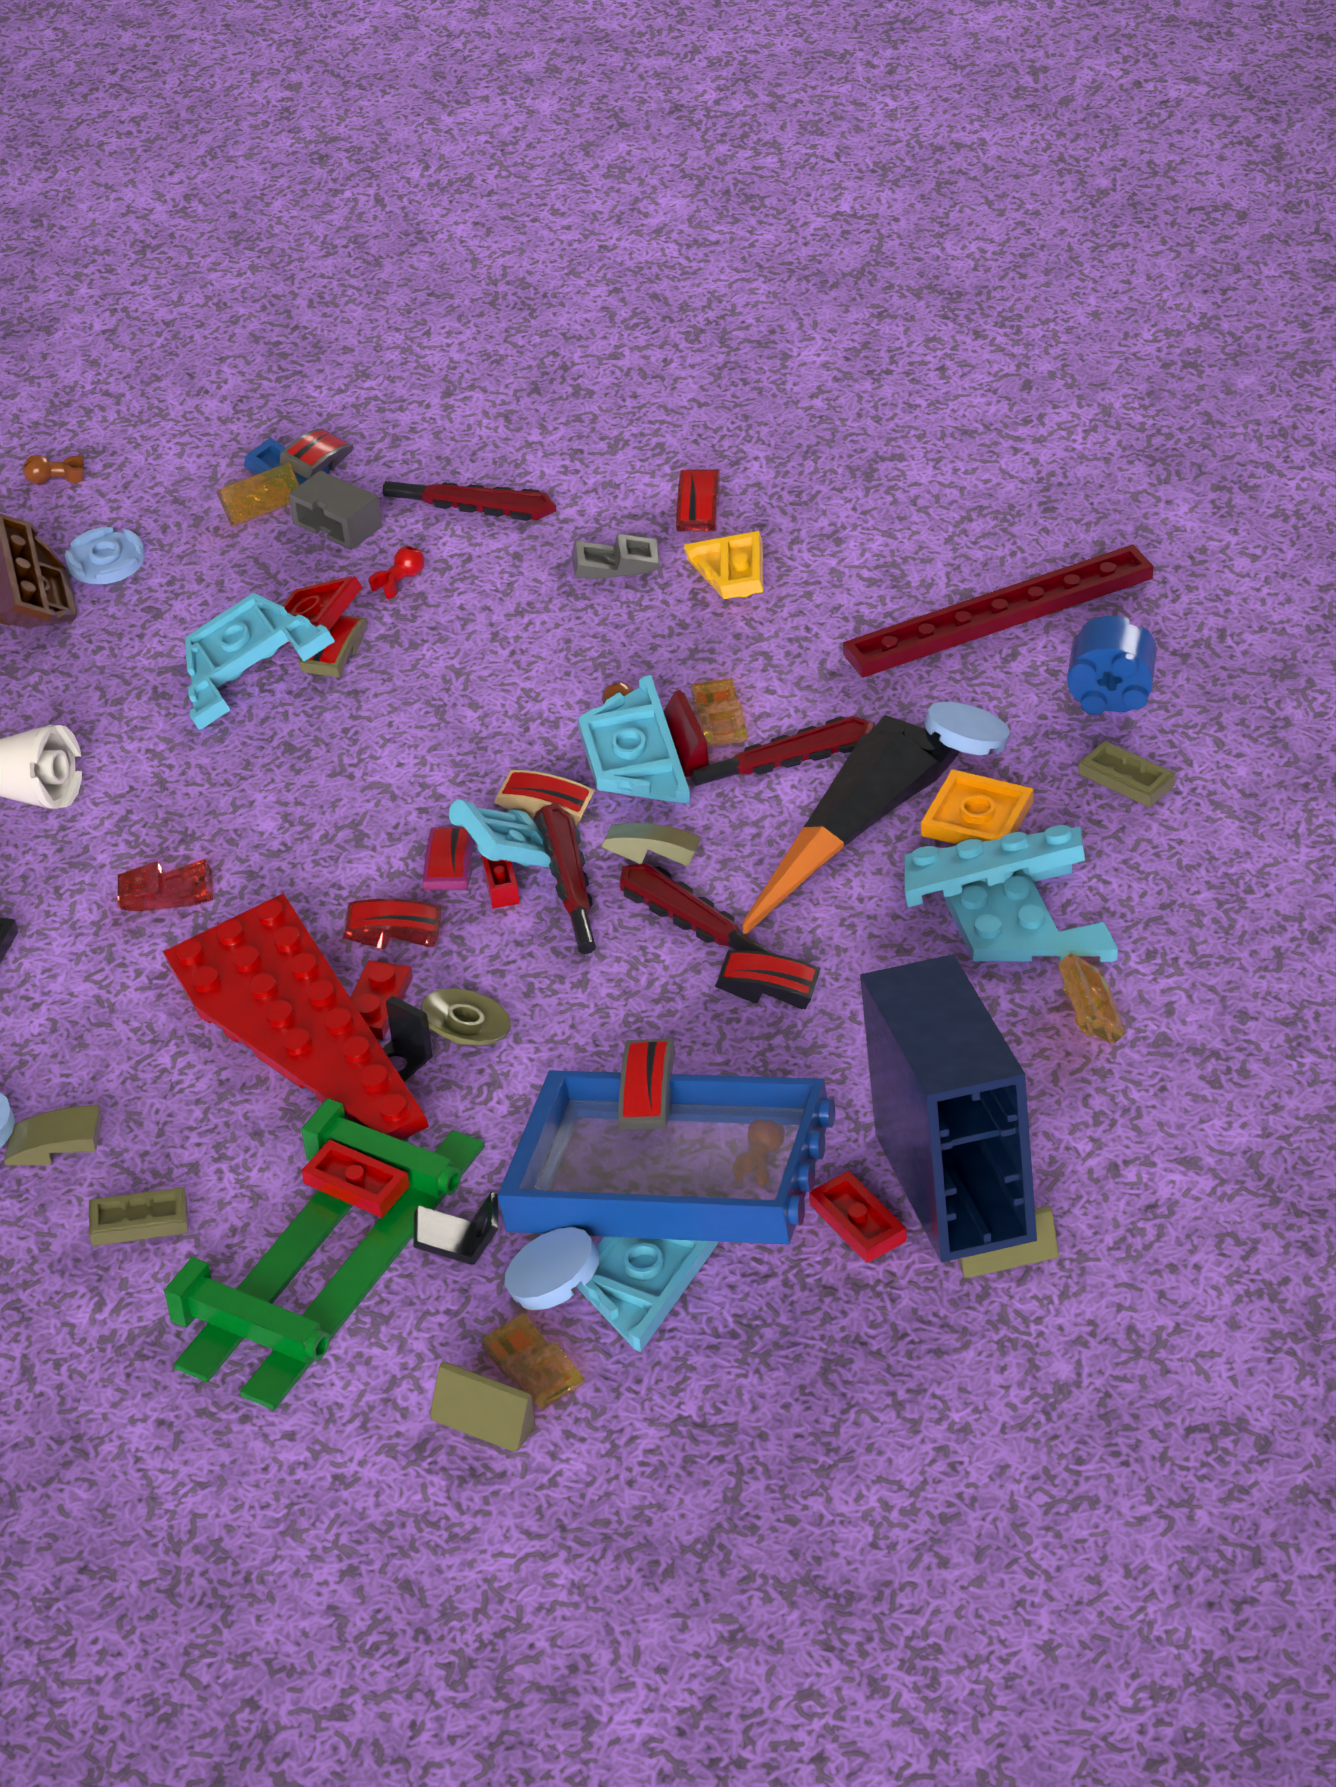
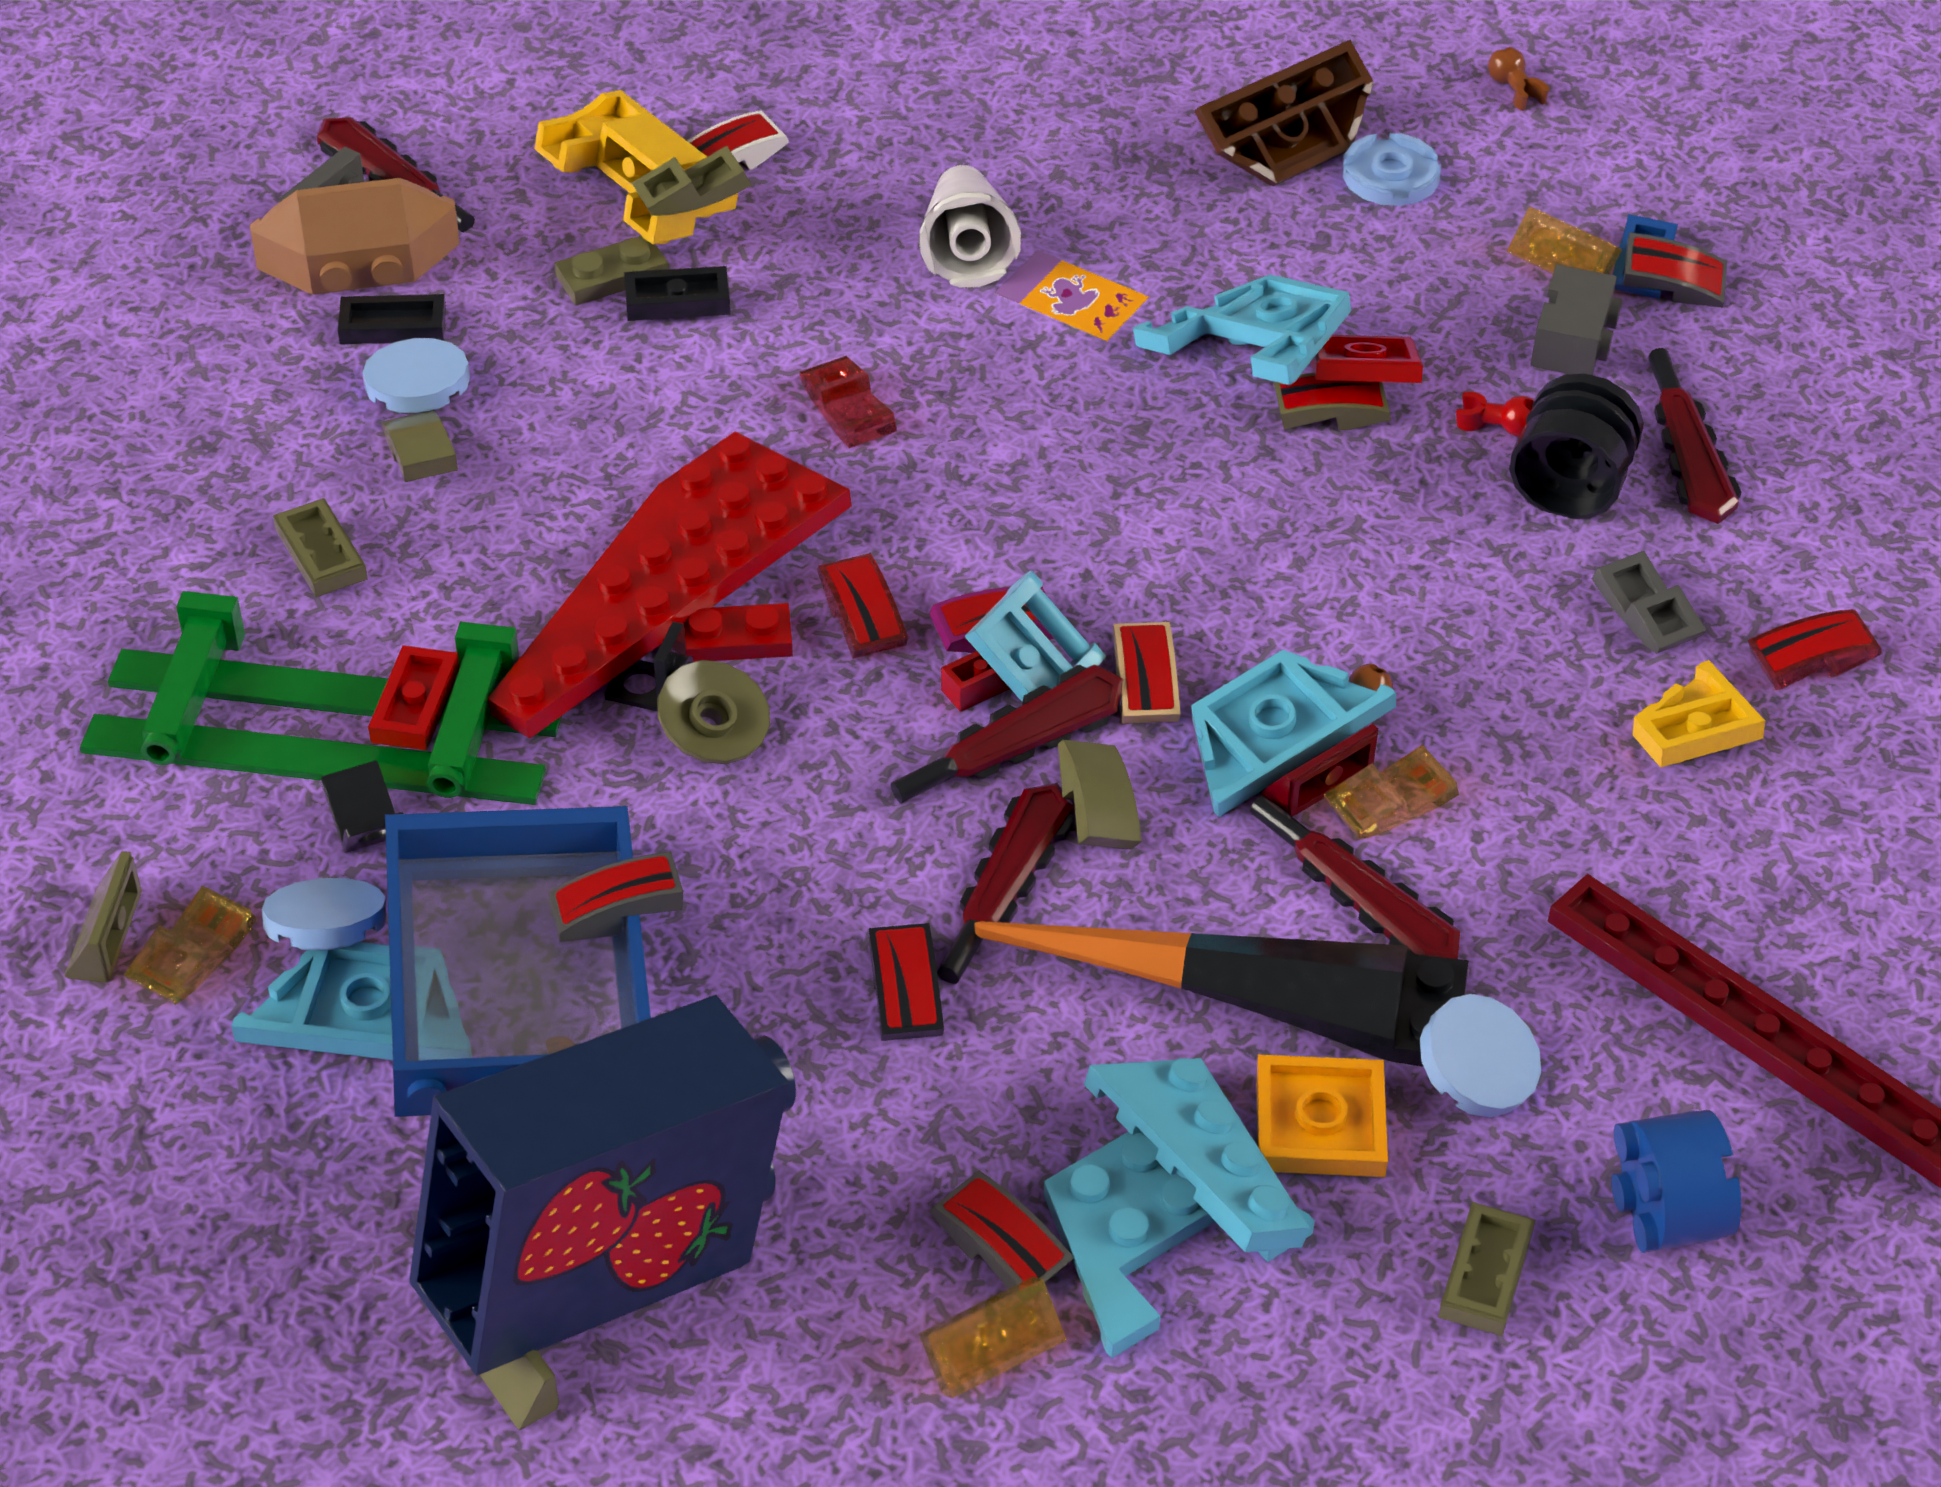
camera: 65 degrees right, 5 degrees up
none -> slope [929,1171,1074,1303]
none -> sticker [995,250,1149,341]
none -> black wheel [1509,373,1644,519]

